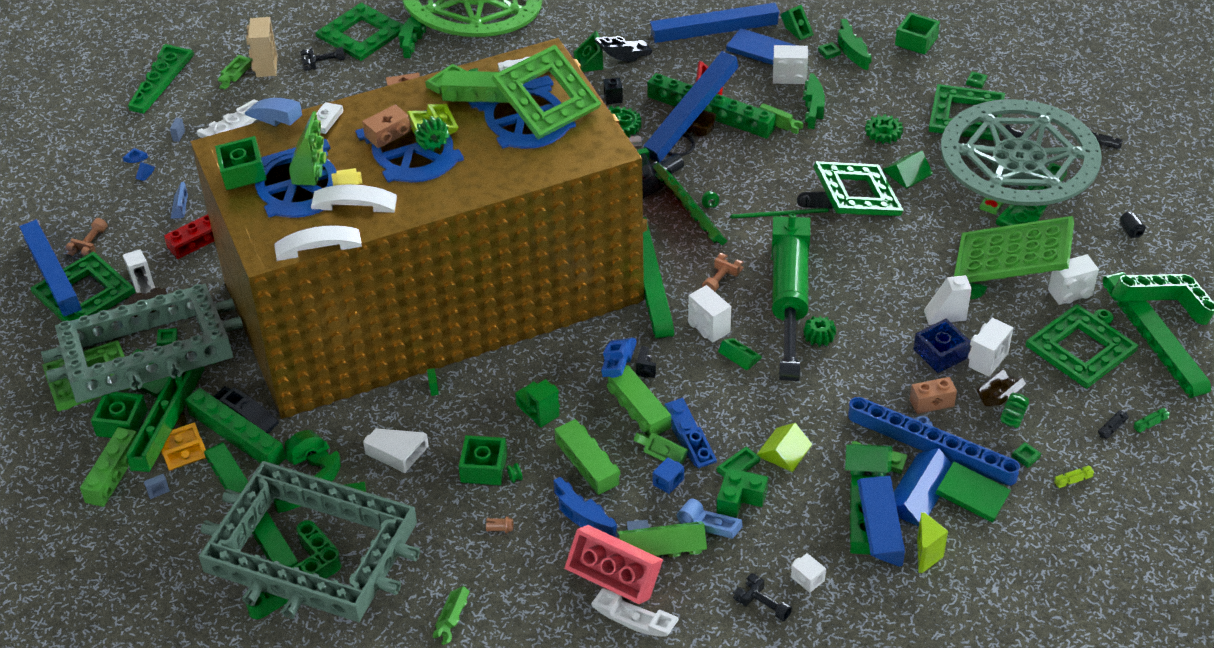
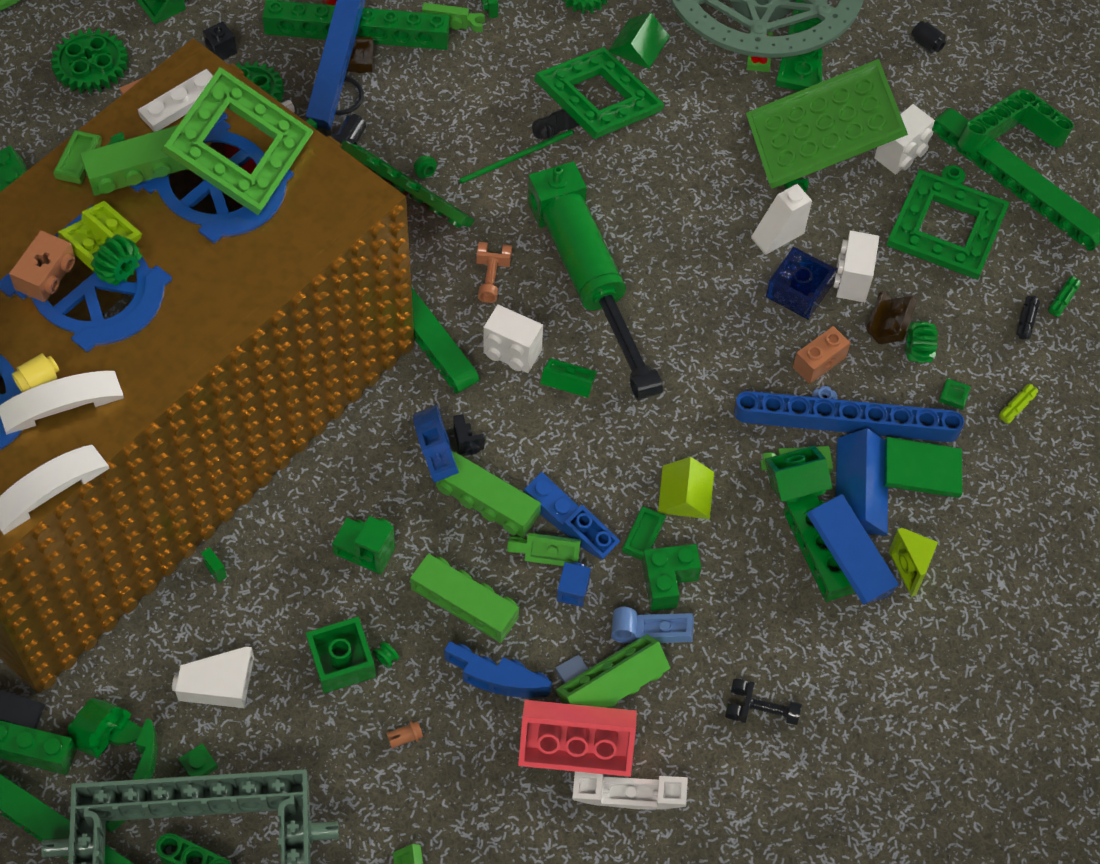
camera: 30 degrees left, 15 degrees up
white brick [791,553,826,593] -> none
green gear [803,316,836,347] -> none

